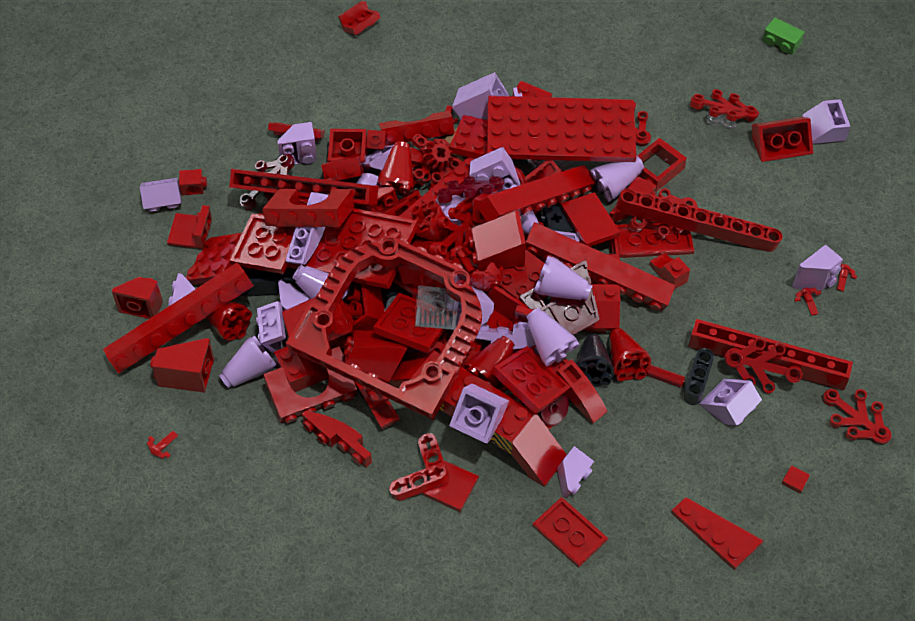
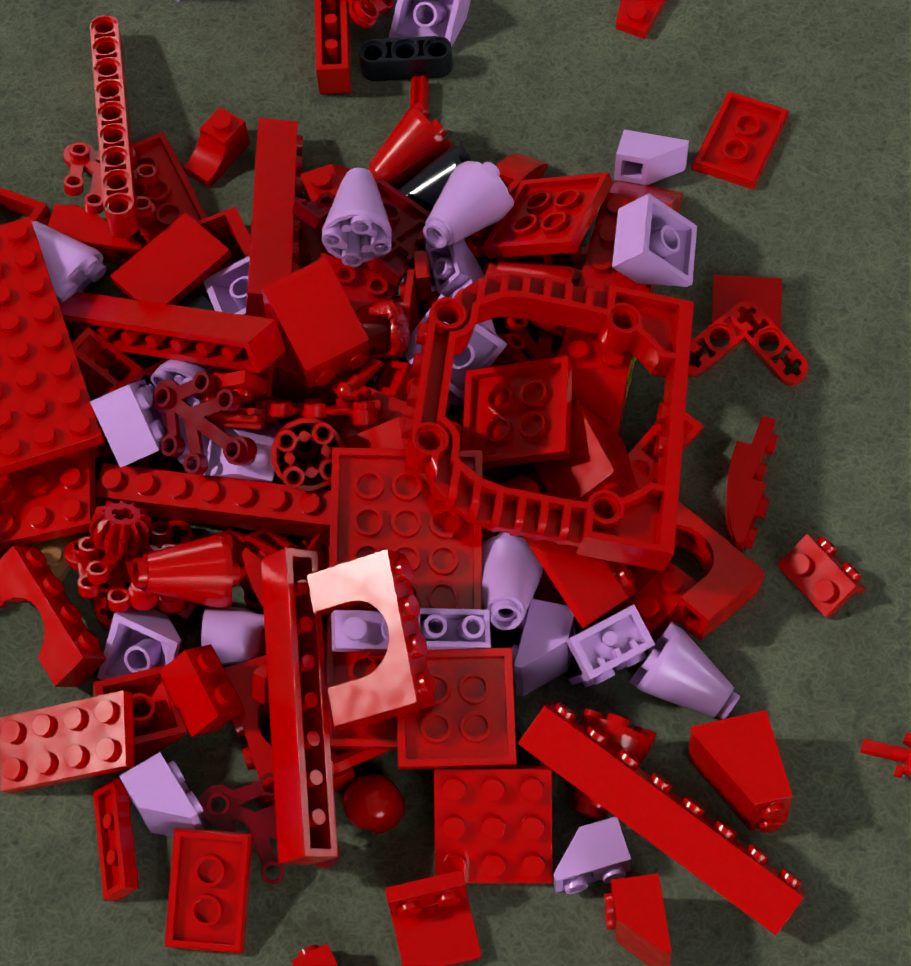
camera: 105 degrees left, 5 degrees up
red bracket [366,130,386,150] -> none
clear slope [415,286,458,330] -> none
none -> plate [0,690,135,793]
none -> red tile [165,827,254,953]
none -> red bracket [777,534,866,618]

